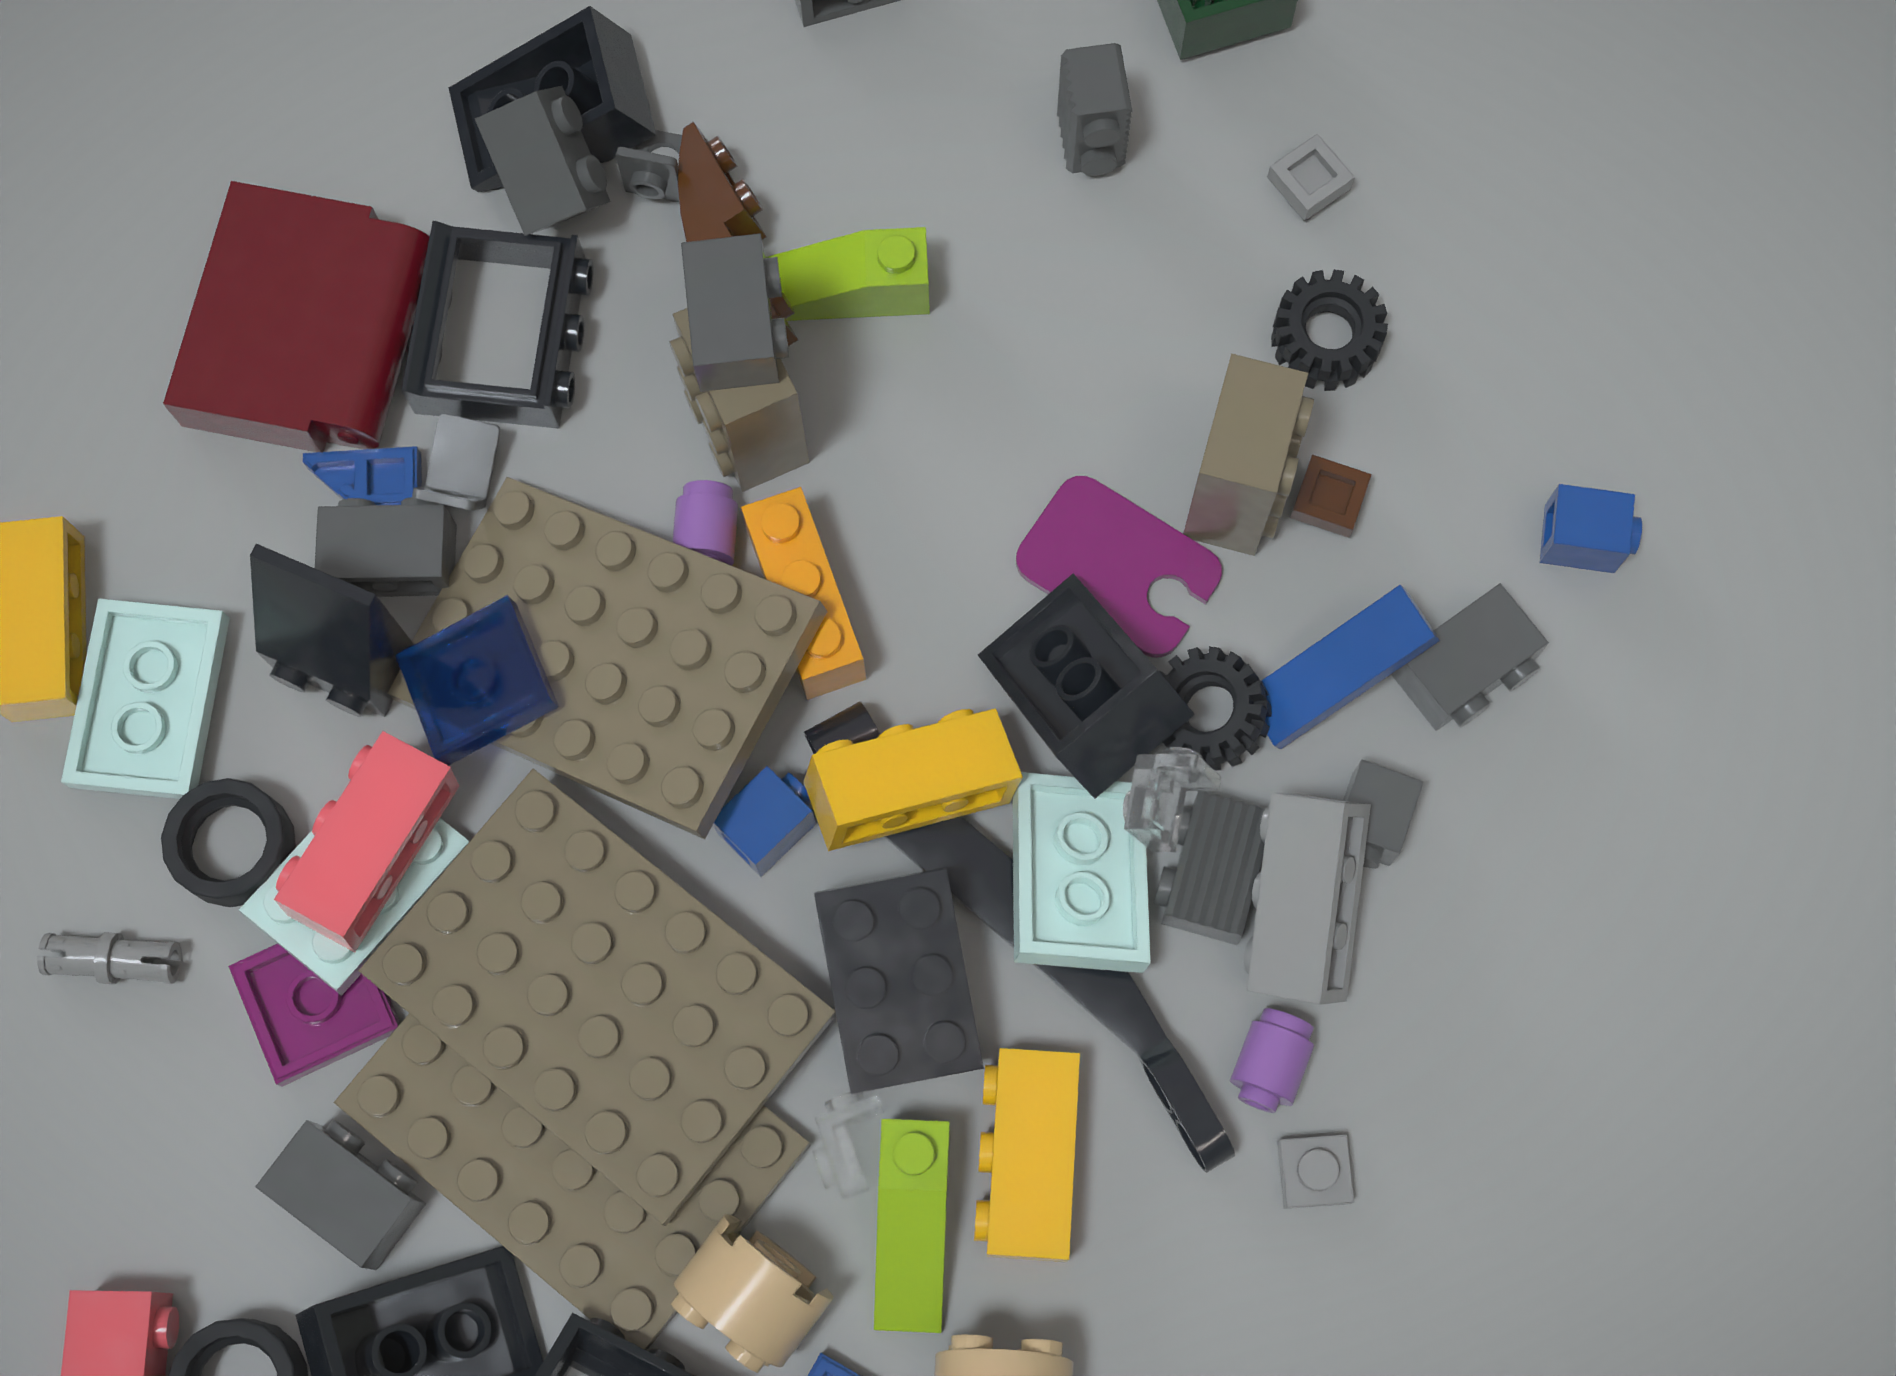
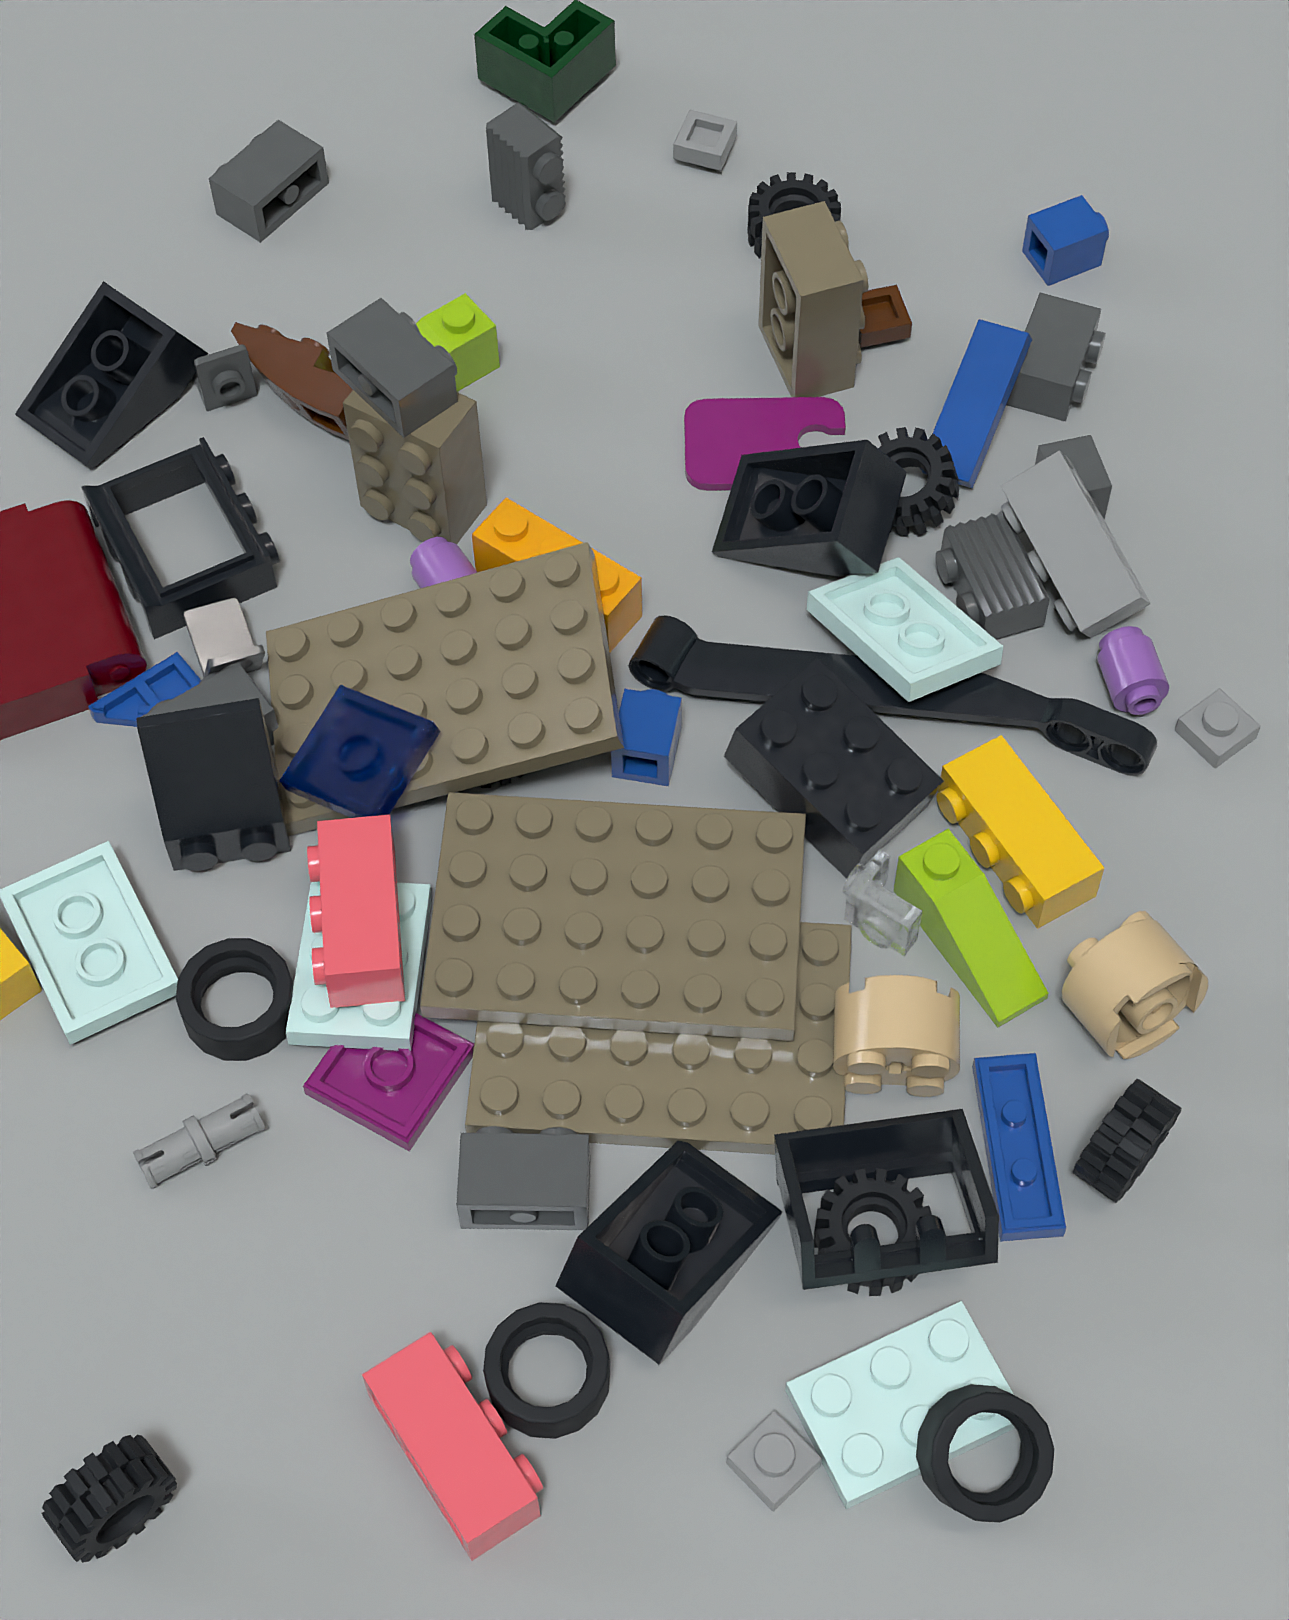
camera: 35 degrees left, 15 degrees down
dark grey brick [475,86,611,236] -> none
yellow brick [803,708,1023,851] -> none
clear bracket [1123,747,1222,852] -> none

